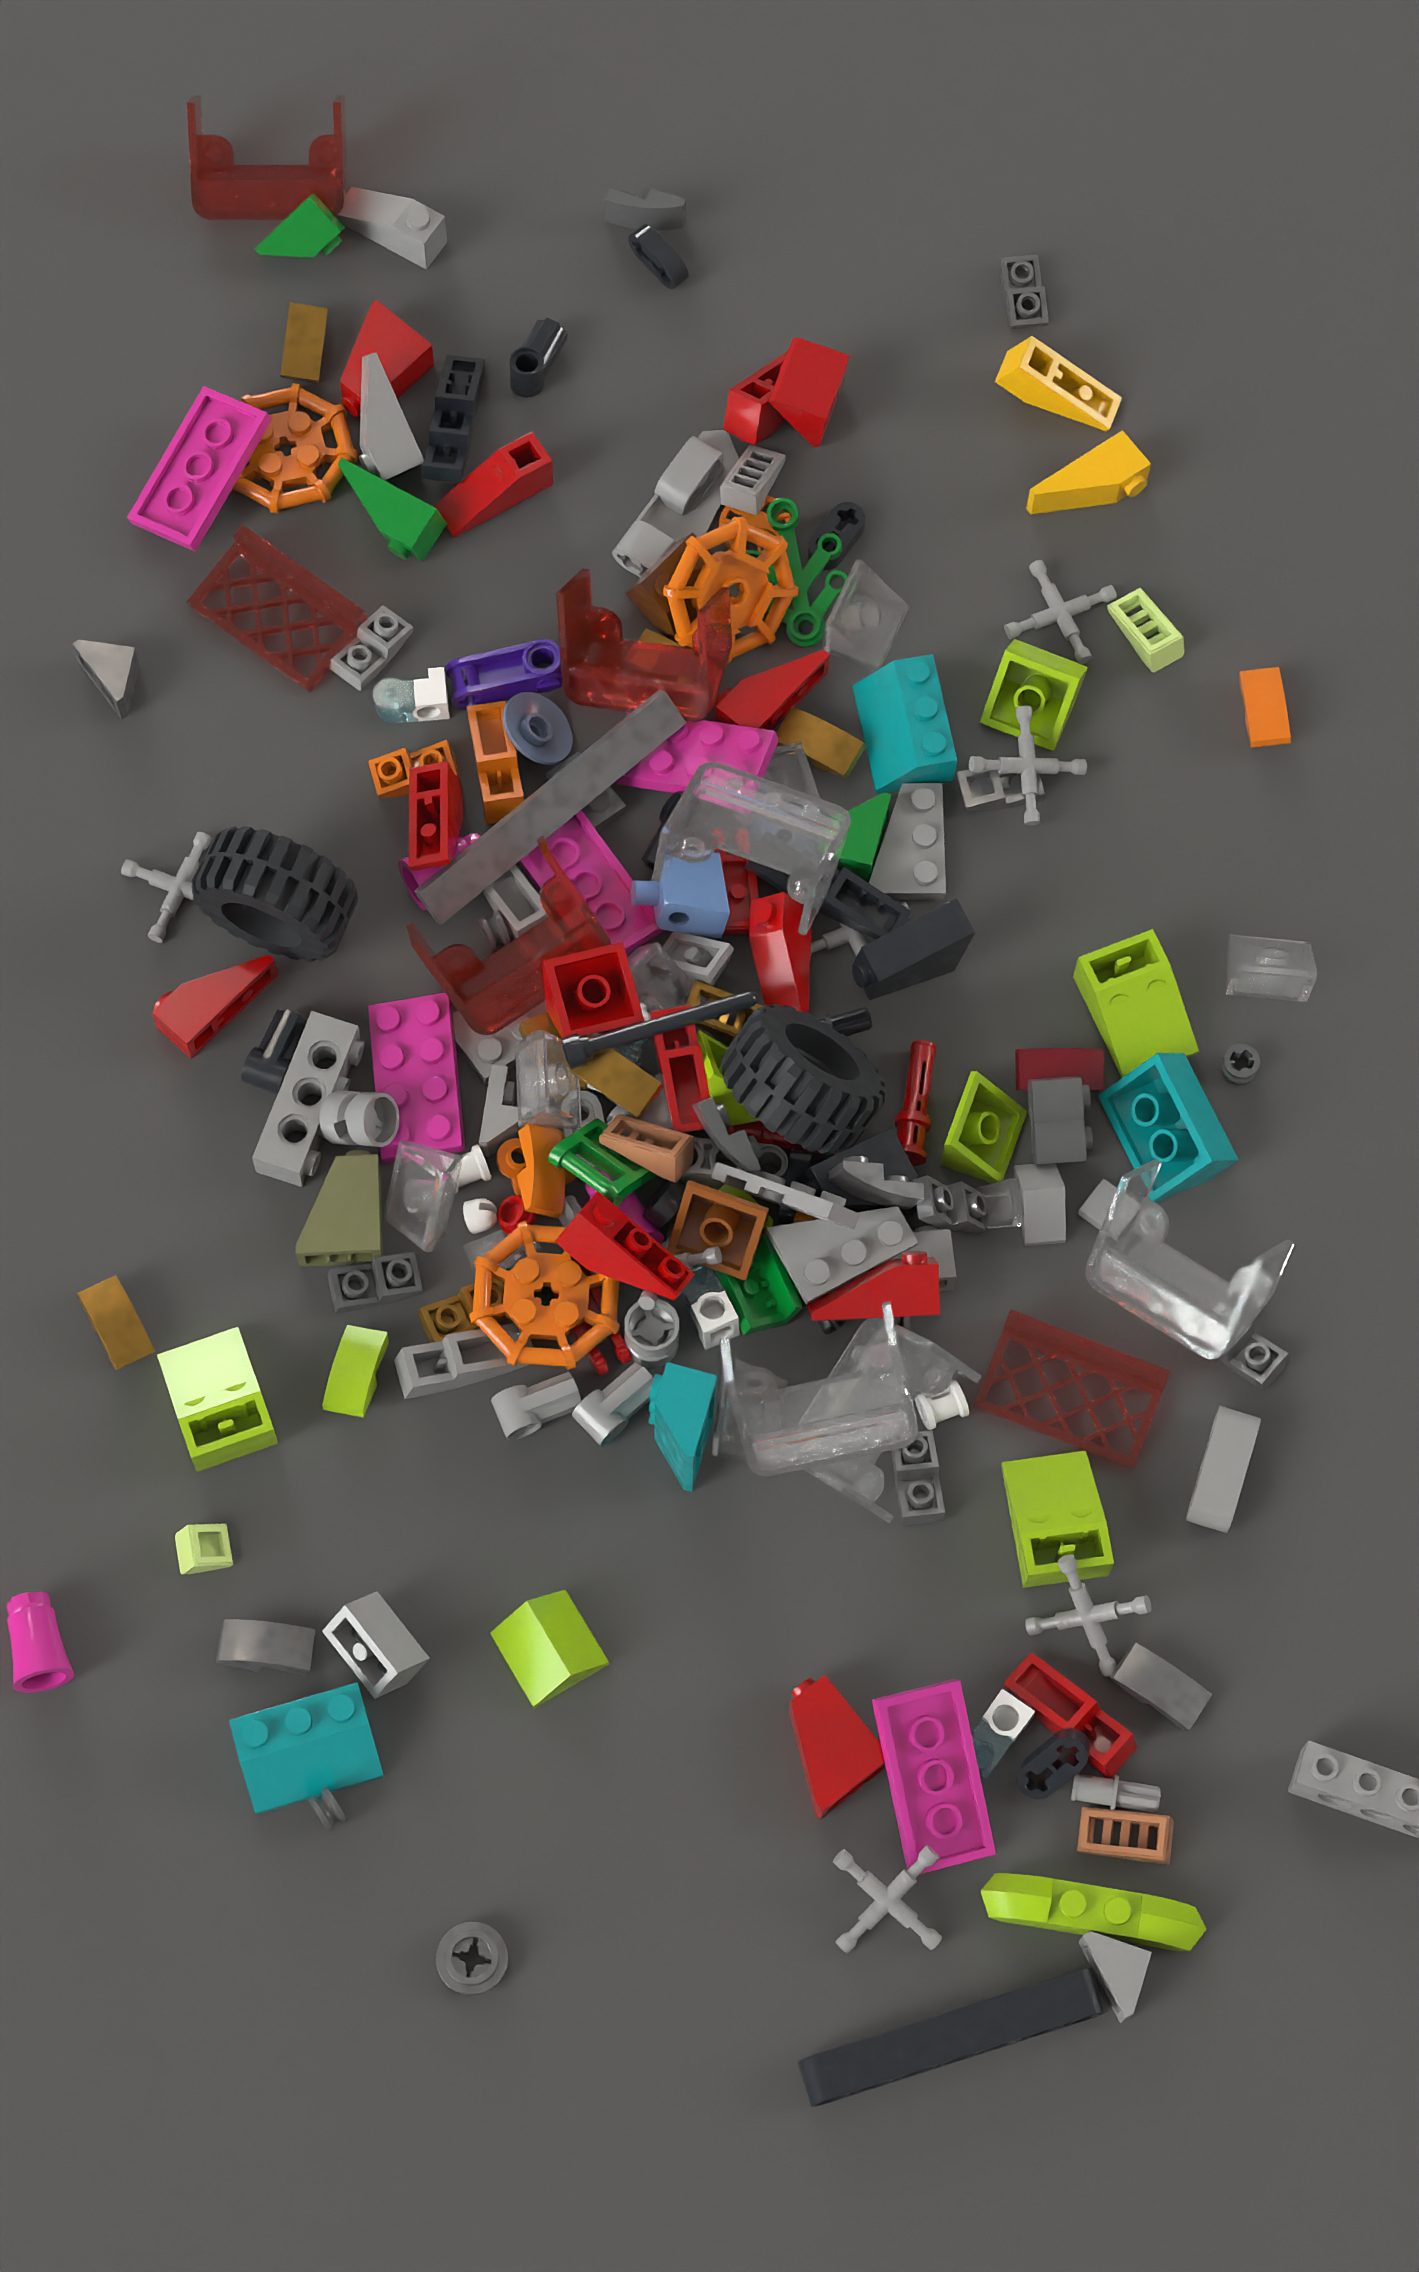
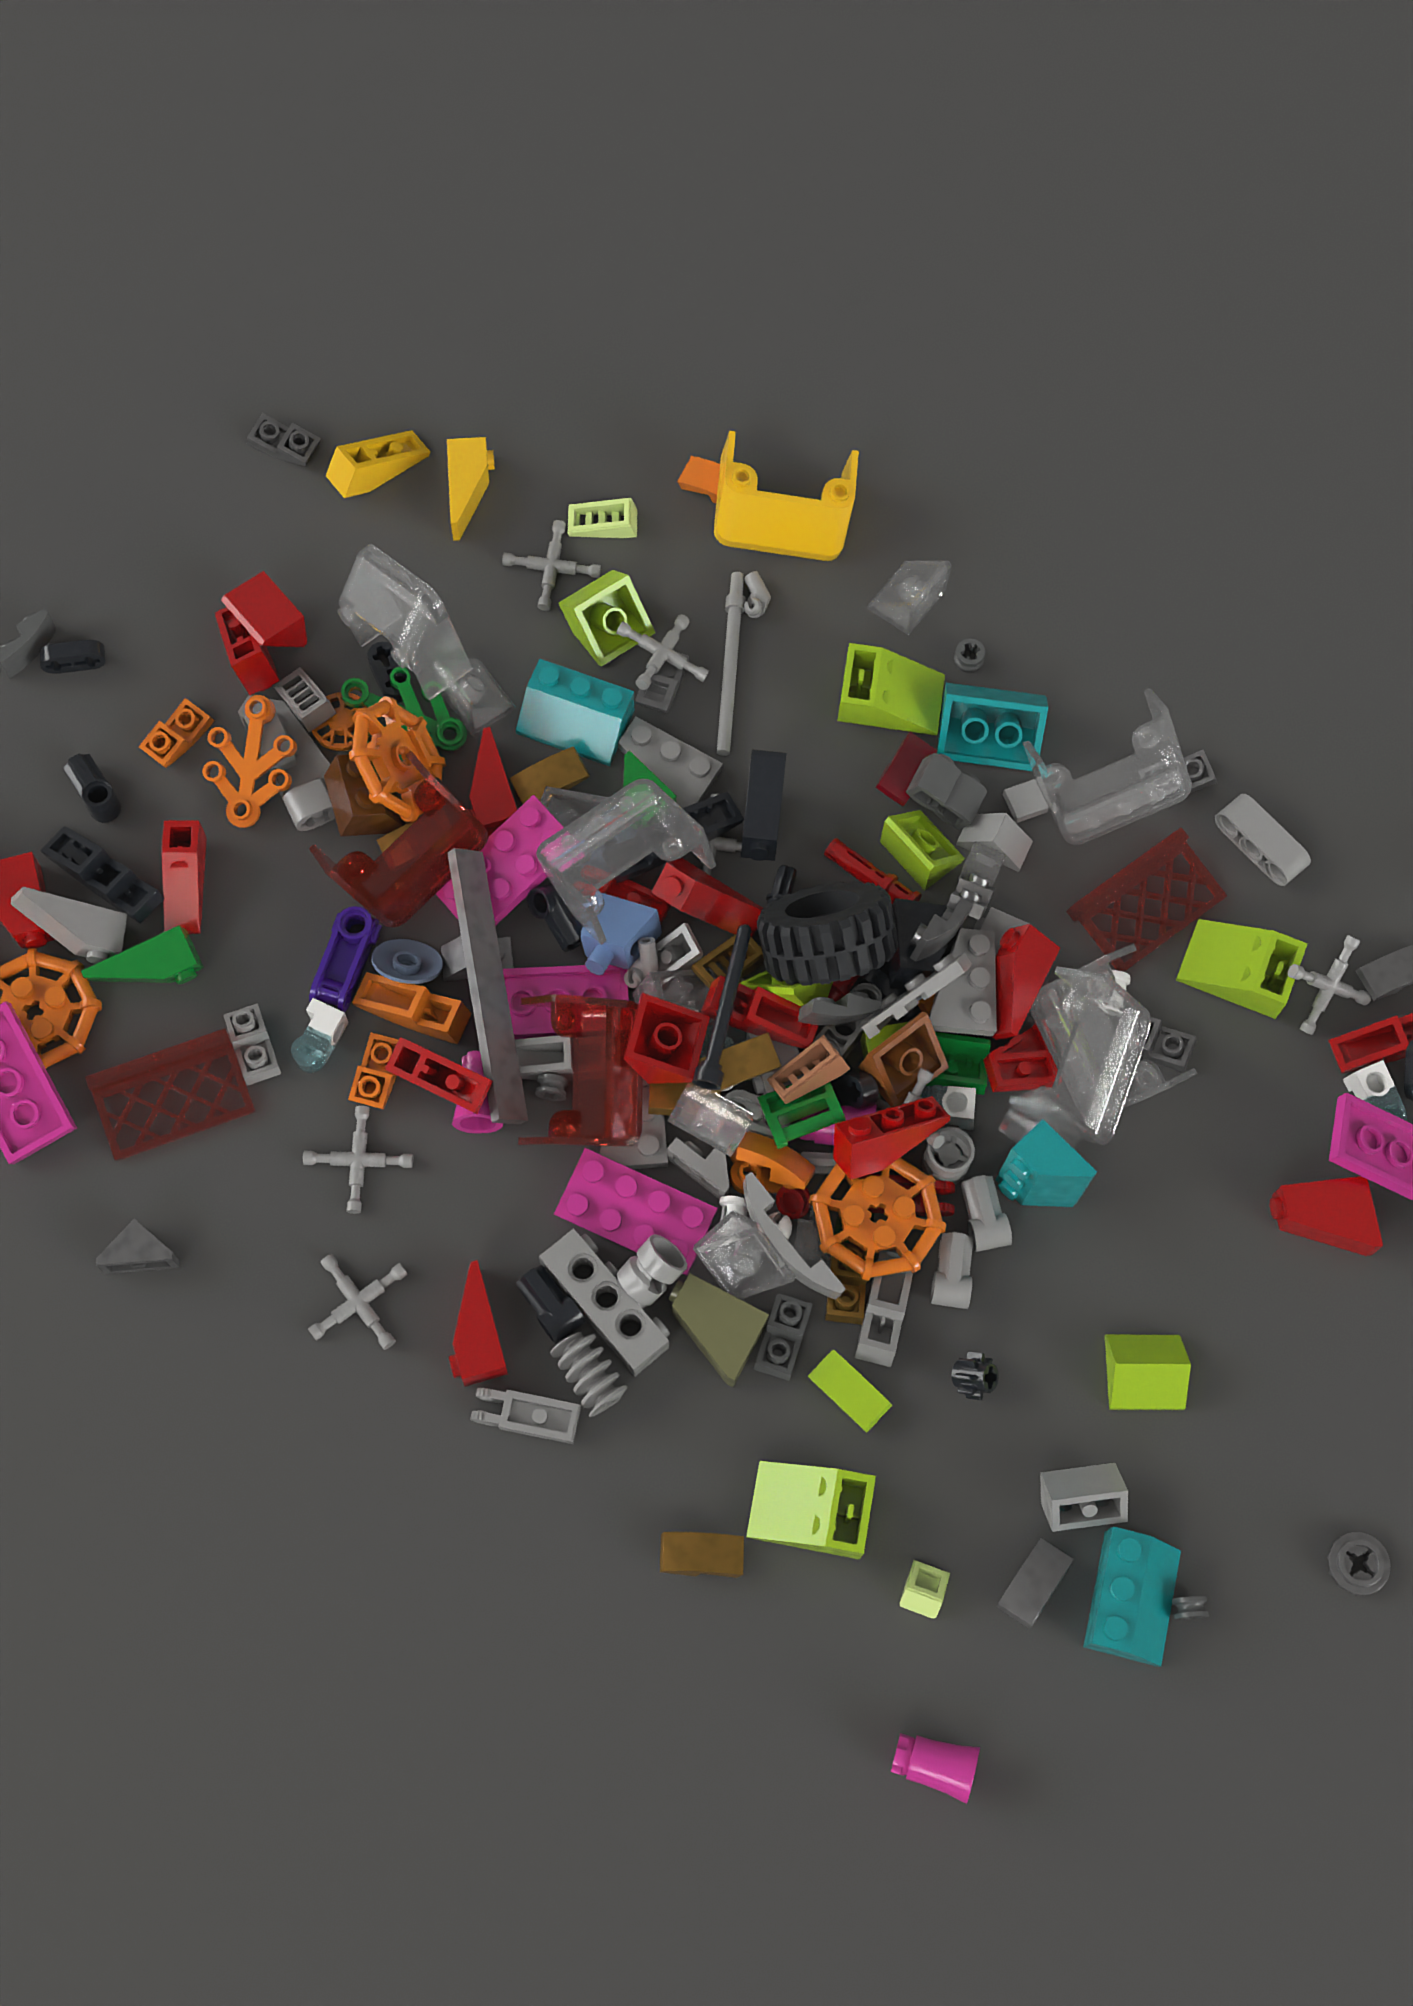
camera: 60 degrees left, 0 degrees up
black tyre [192,826,358,962] -> none
none -> orange slope [139,698,215,768]
none -> orange plant [202,695,297,828]
none -> light grey piece [303,1106,413,1214]
none -> clear windscreen [337,544,473,700]
none -> light grey hinge [470,1387,581,1444]
none -> light grey piece [550,1332,628,1417]
none -> light grey arm [624,937,659,989]
none -> yellow windscreen [714,431,859,561]
none -> light grey bar [716,572,746,756]
none -> light grey slope [743,1172,846,1299]
none -> light grey arm [744,571,771,618]
none -> black gear [951,1351,999,1400]
none -> red wing [983,1021,1062,1092]

